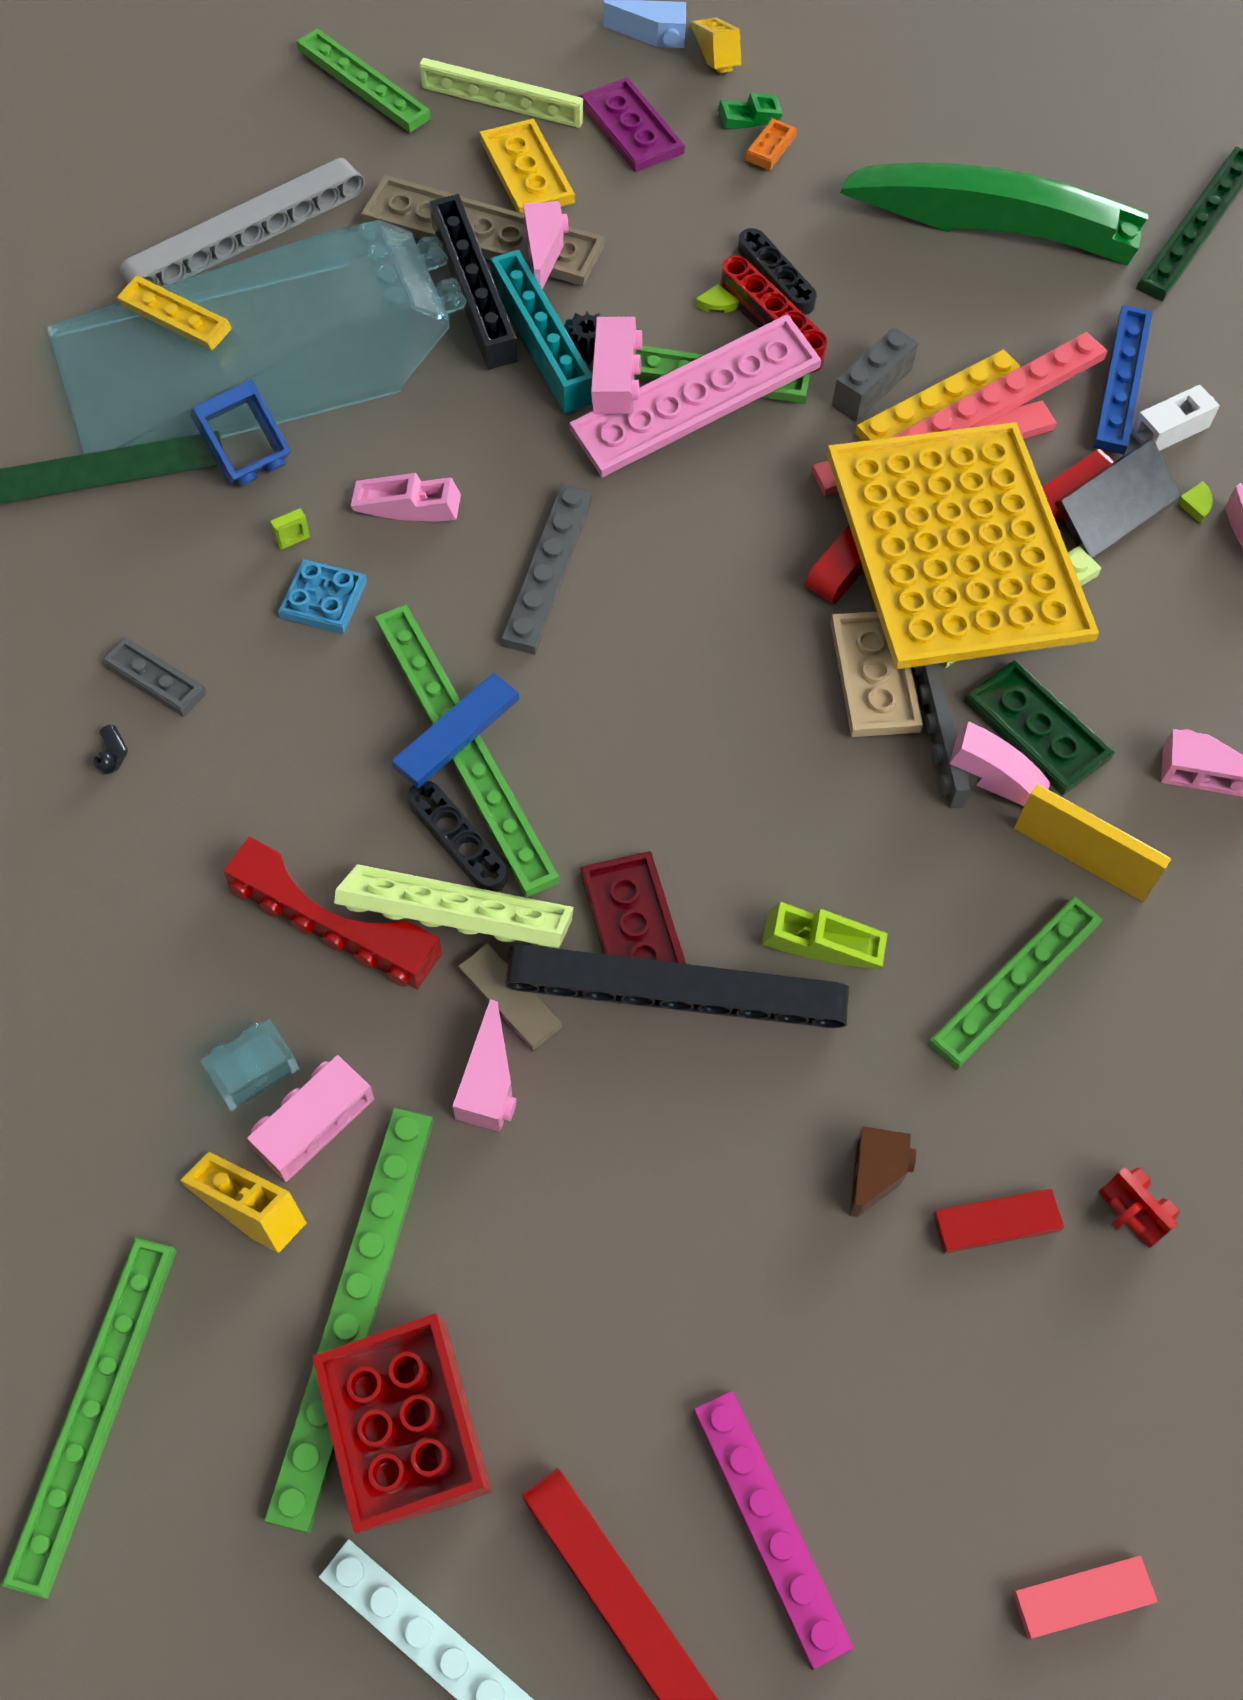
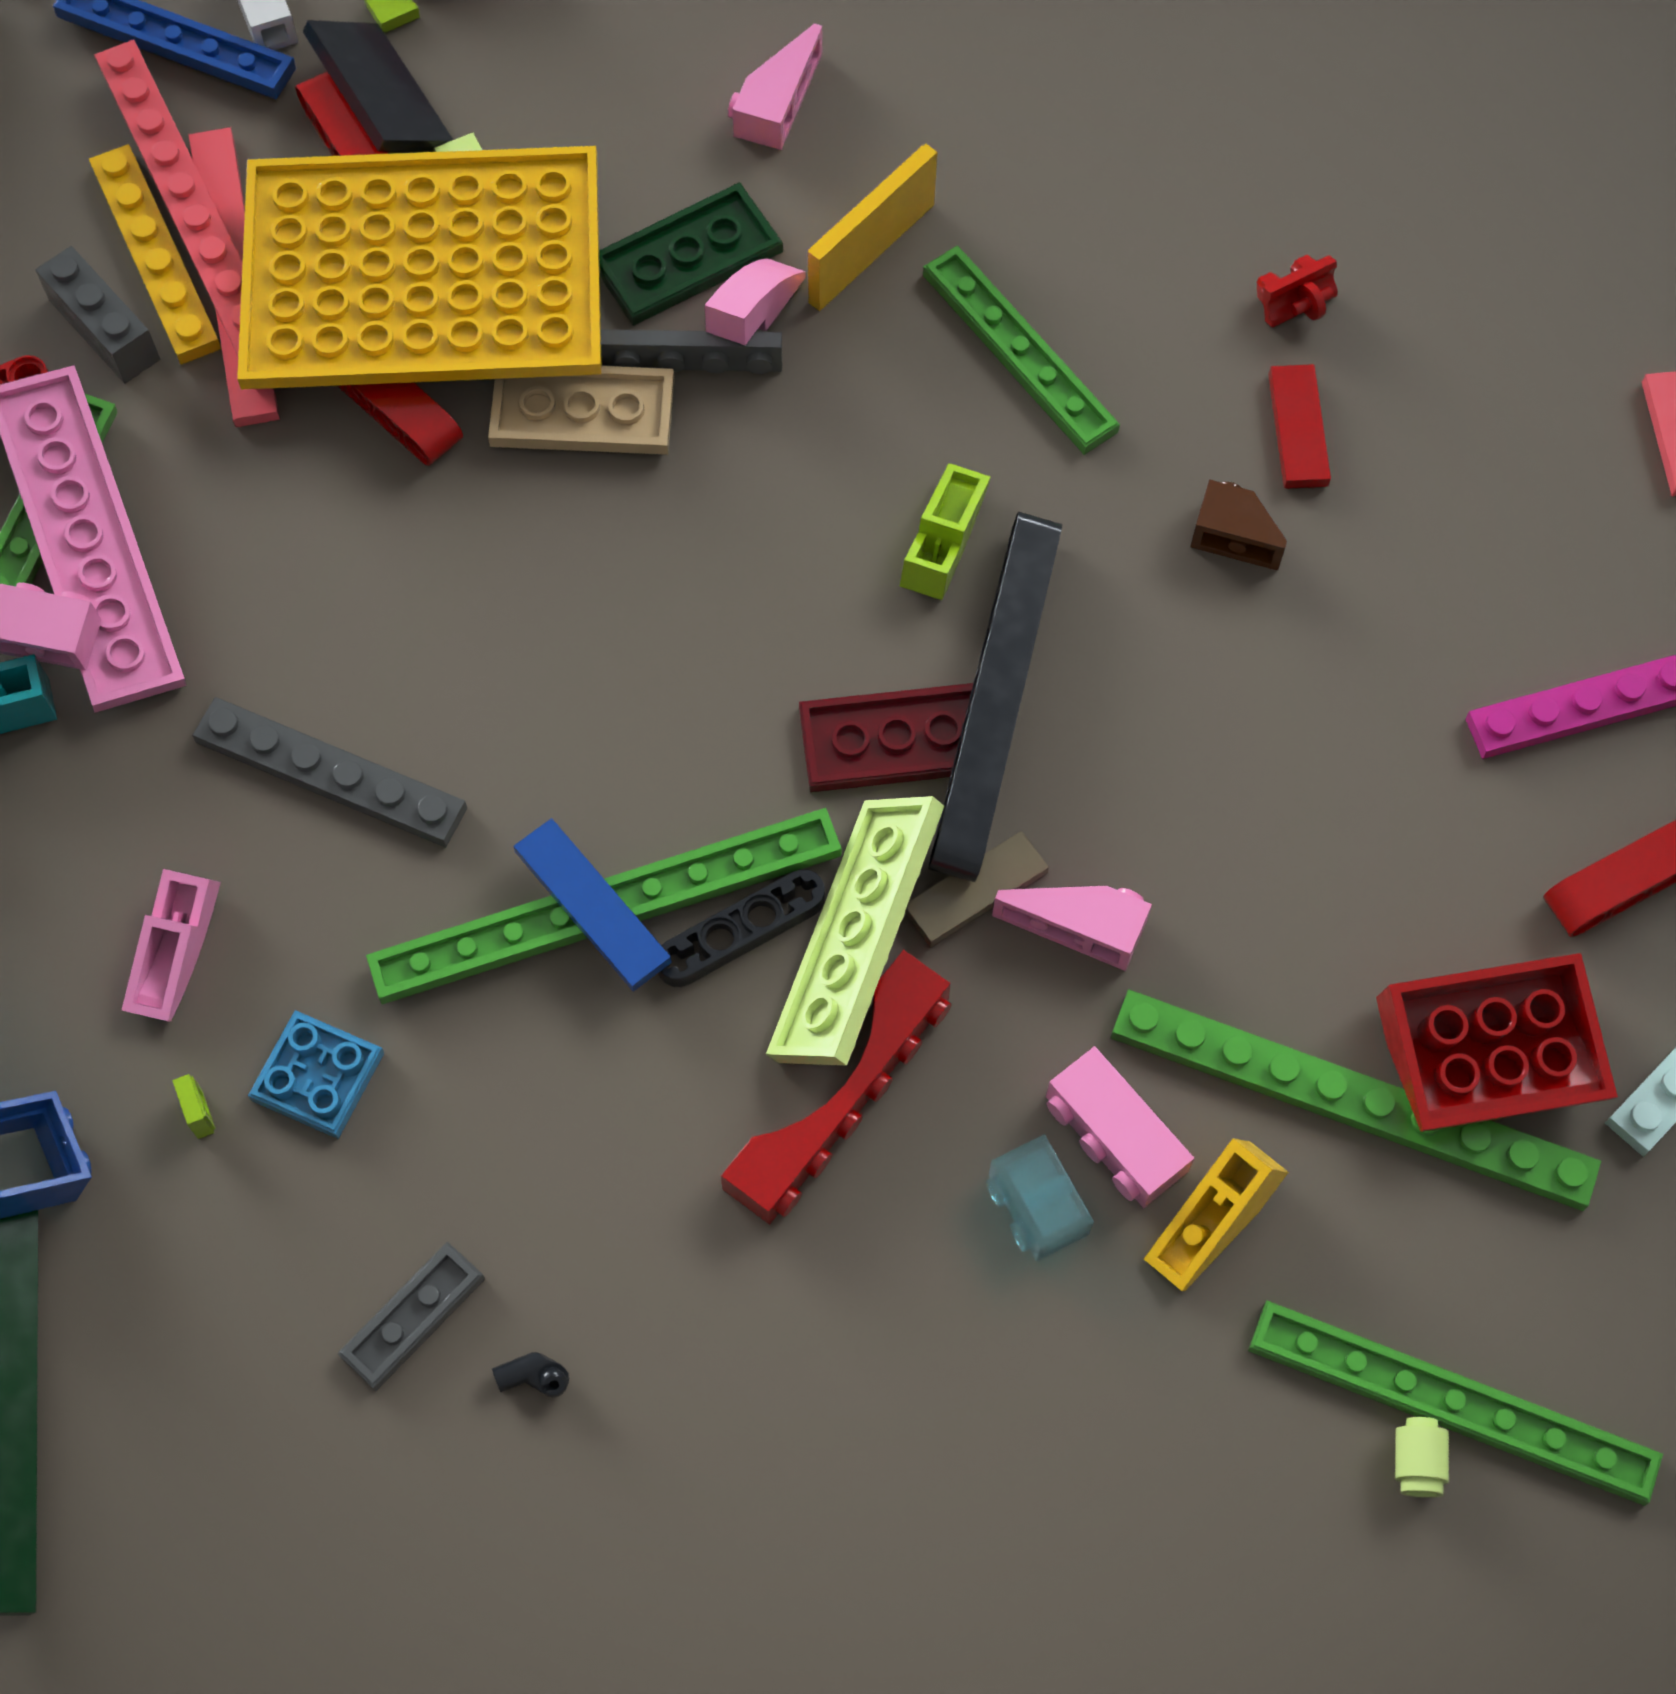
camera: 80 degrees left, 5 degrees up
none -> yellowish green brick [1395,1417,1449,1498]

